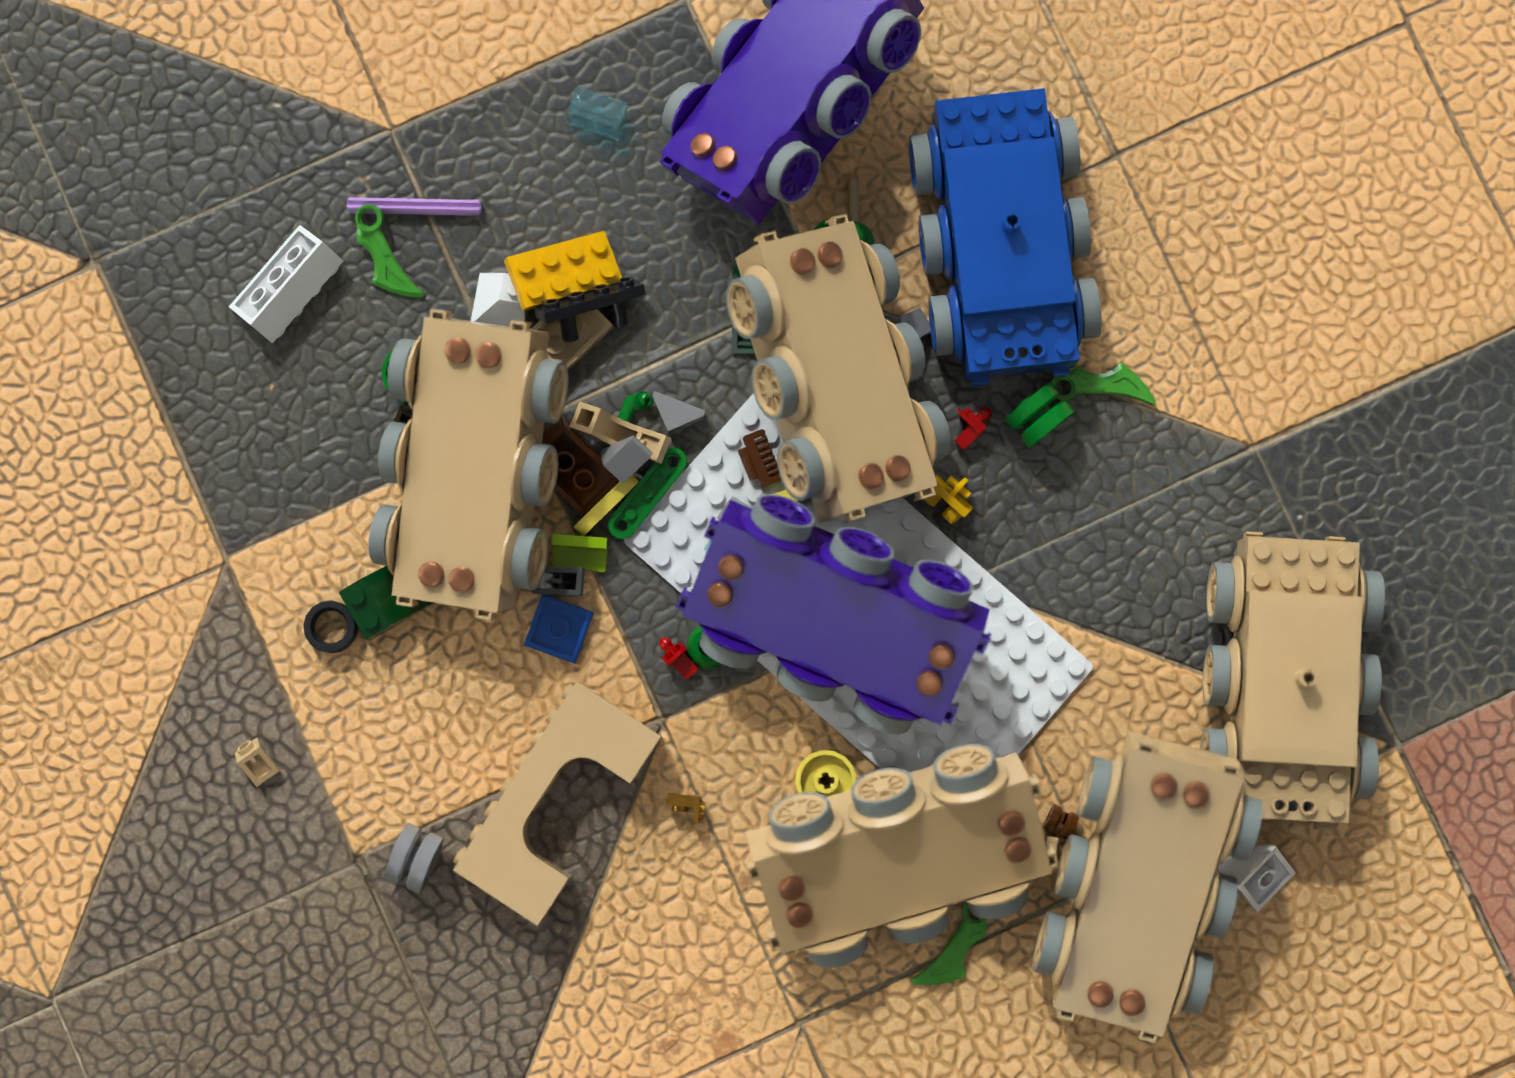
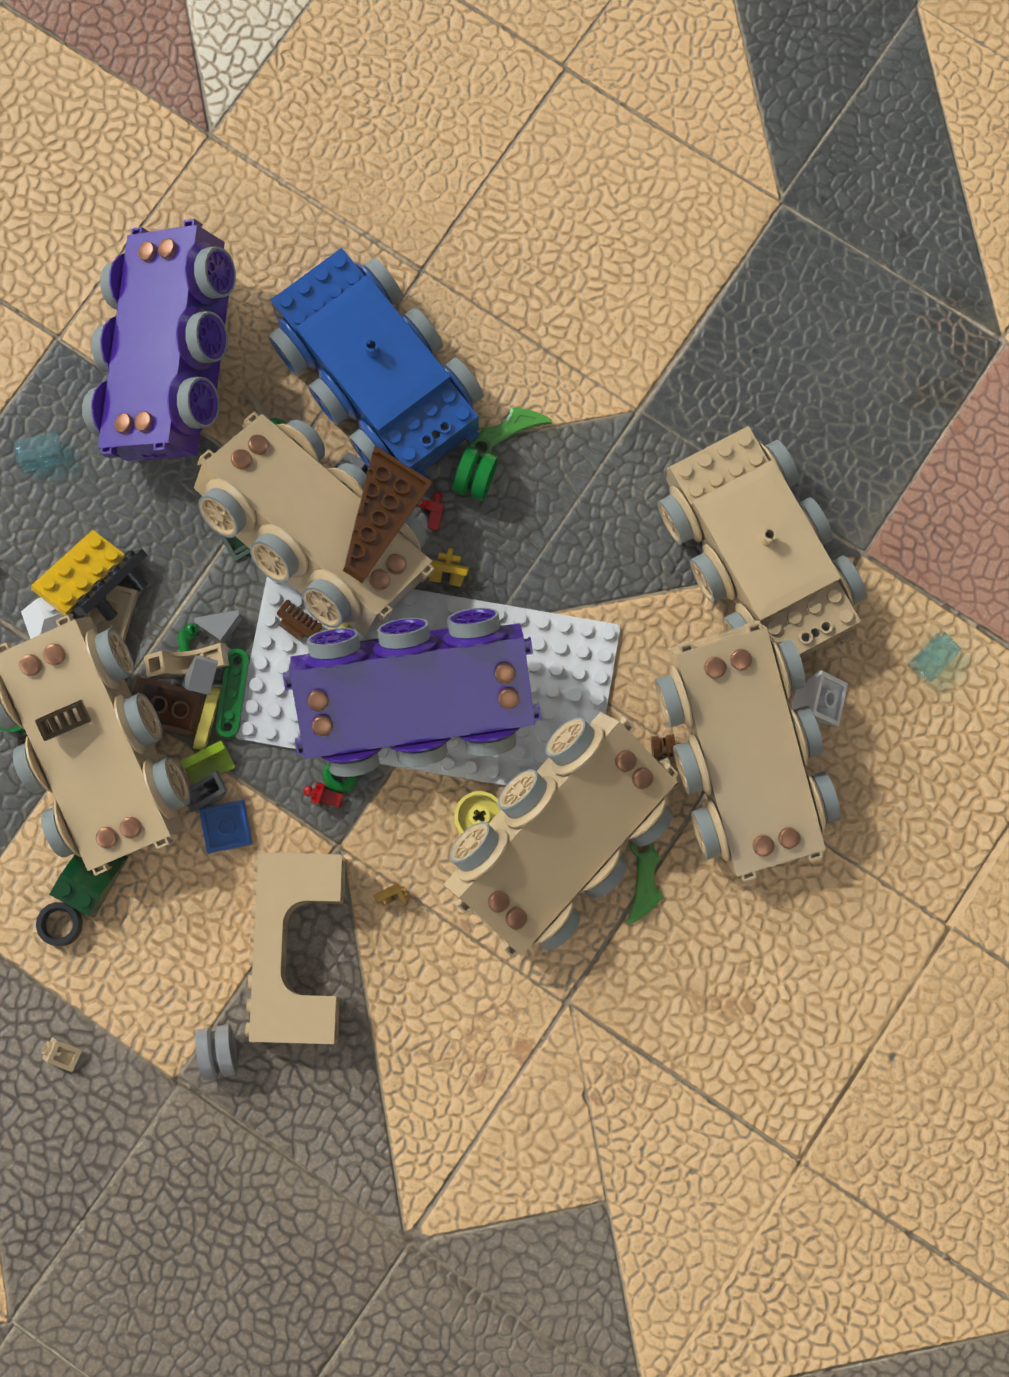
camera: 25 degrees left, 5 degrees down
none -> dark brown slope [35,700,91,741]
none -> reddish brown wing [343,445,432,583]
none -> clear light blue hinge [907,632,962,682]

